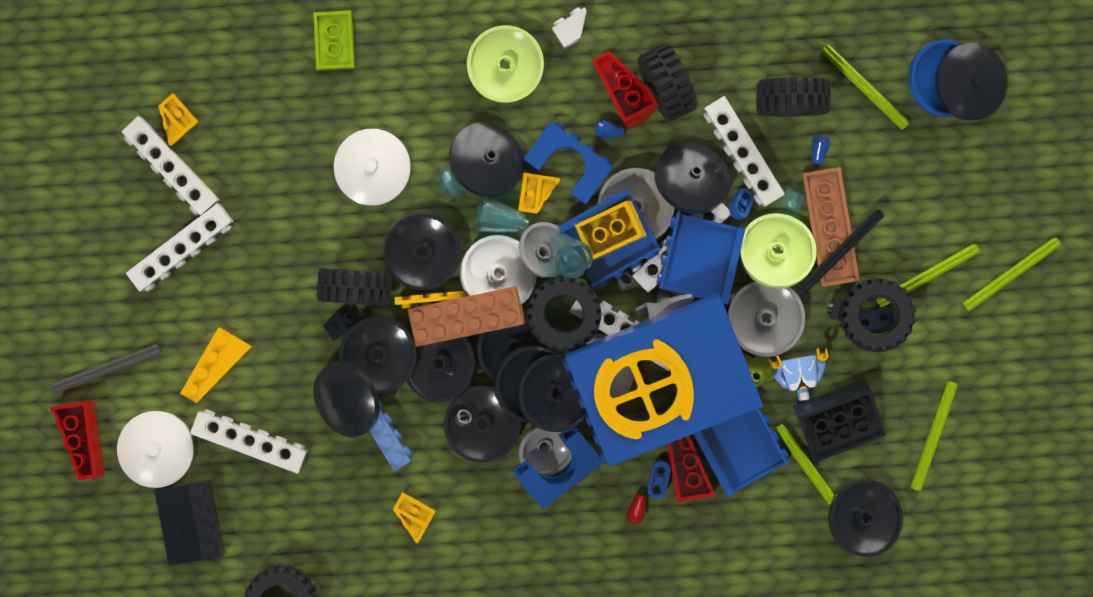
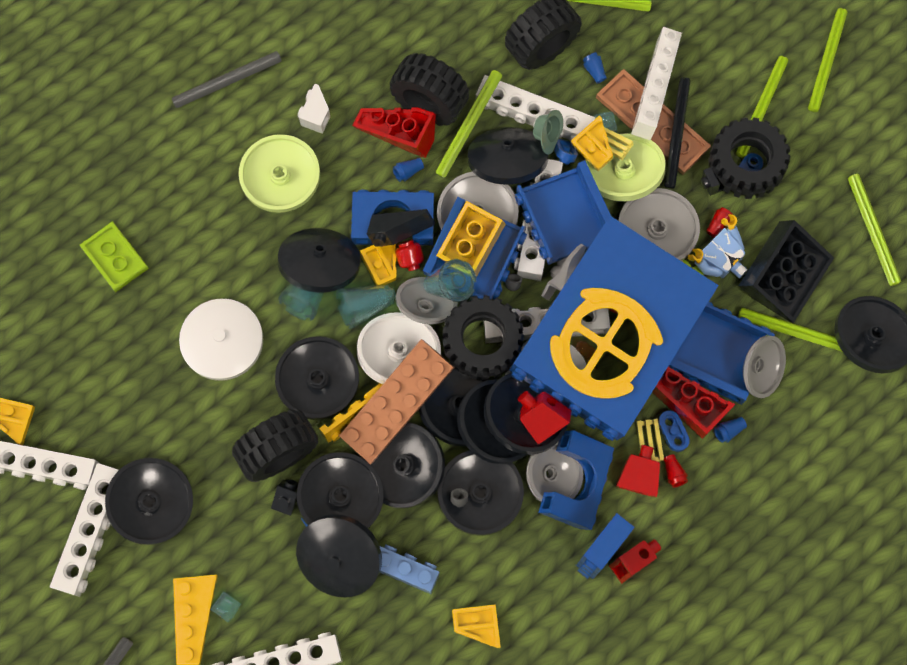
camera: 30 degrees left, 15 degrees down
none -> black dish [105,458,193,545]
none -> clear light blue tile [210,591,242,622]
none -> black slope [367,209,435,247]
none -> red head [395,240,424,271]
none -> lime axle [436,70,502,178]
none -> red torso [518,391,571,444]
none -> sand green piece [533,110,563,155]
none -> yellow wing [571,115,613,171]
none -> blue arch [576,513,634,579]
none -> light yellow tile [604,127,634,160]
none -> red torso [609,539,661,584]
none -> red torso [616,445,660,498]
none -> white brick [631,27,682,140]
none -> light yellow tile [636,419,664,462]
none -> red cone [706,207,733,238]
none -> blue cone [714,417,747,443]
none -> light grey dish [743,335,786,398]

